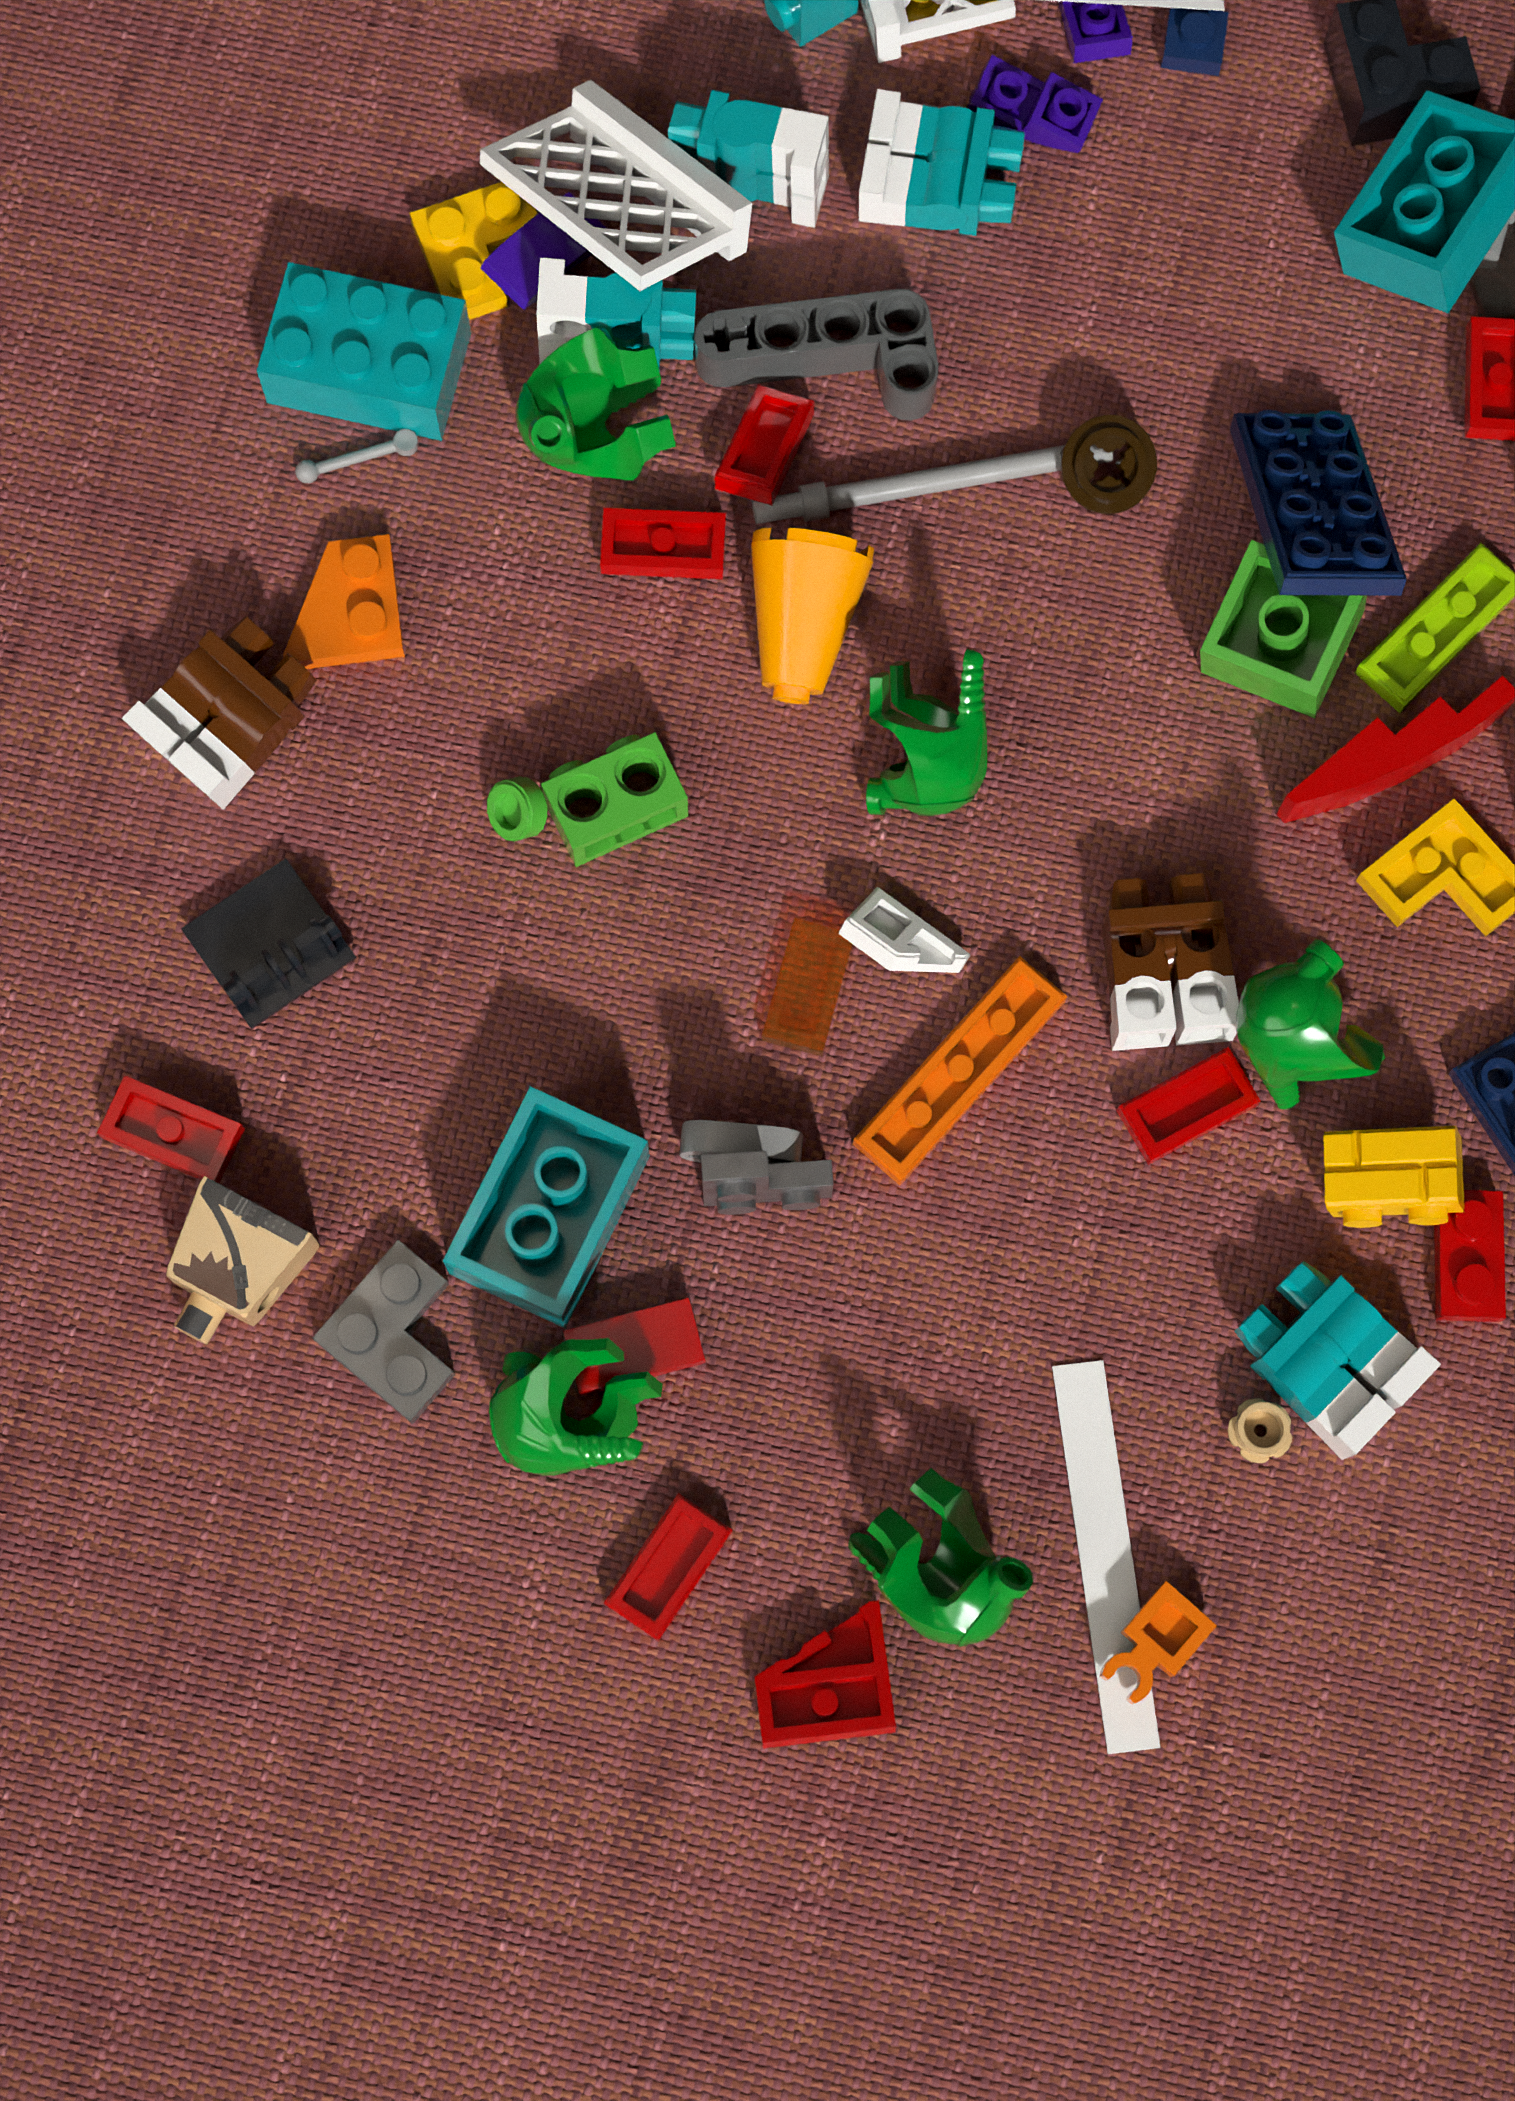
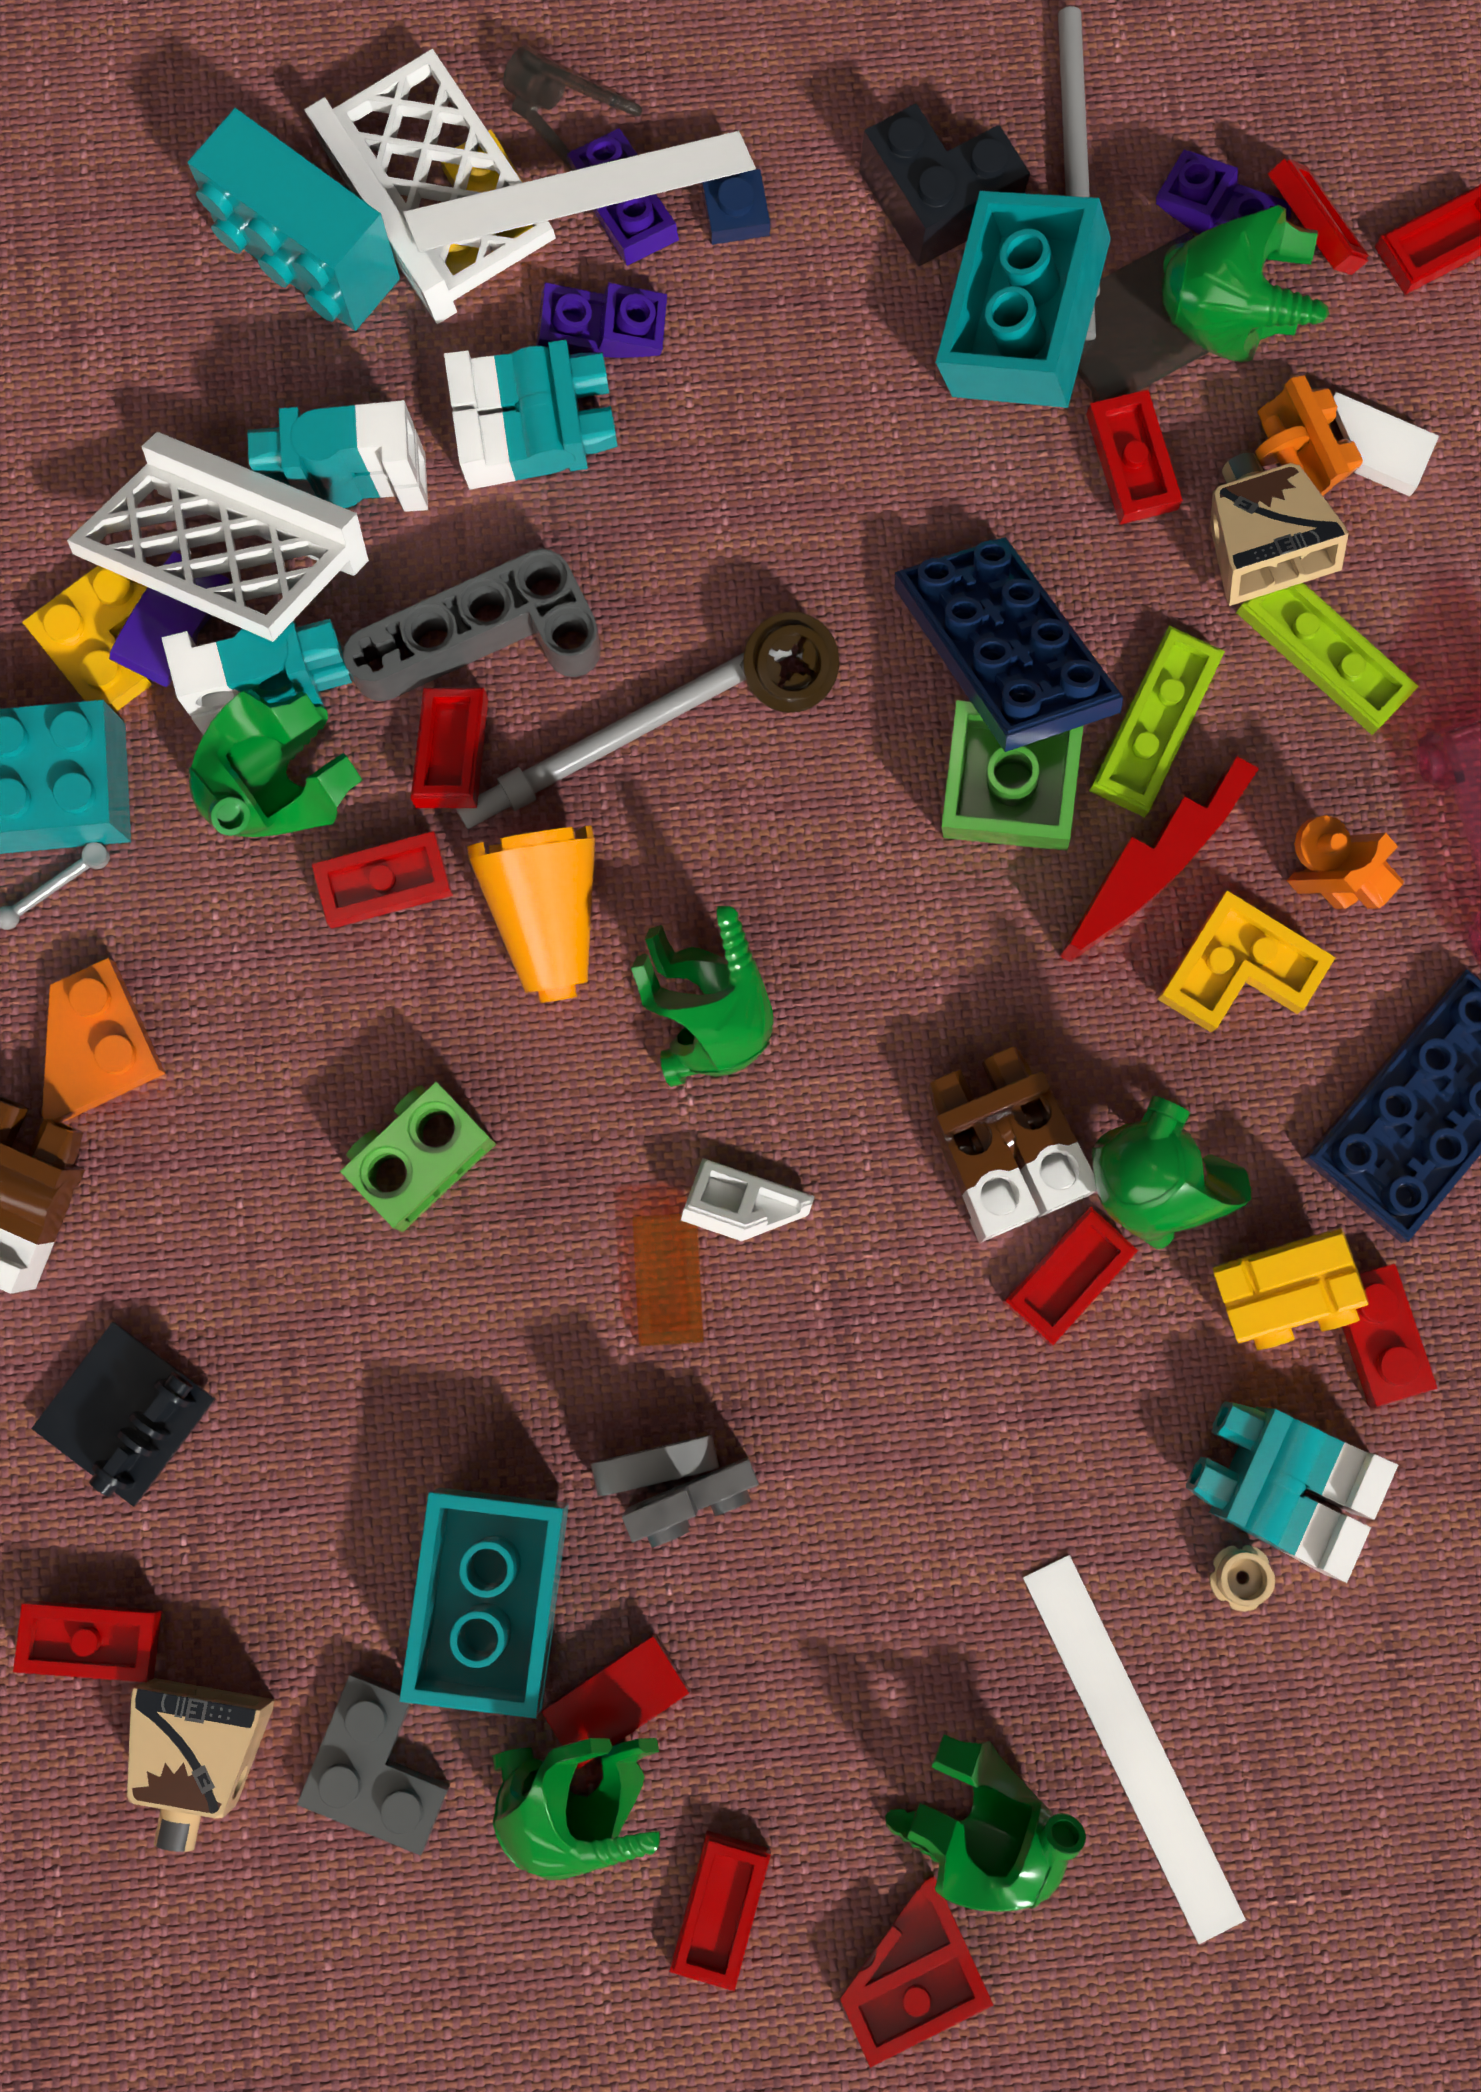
camera: 20 degrees left, 5 degrees up
bright green tile [487,776,547,842] -> none
orange tile [852,956,1068,1186] -> none
orange plate [1099,1581,1217,1705] -> none

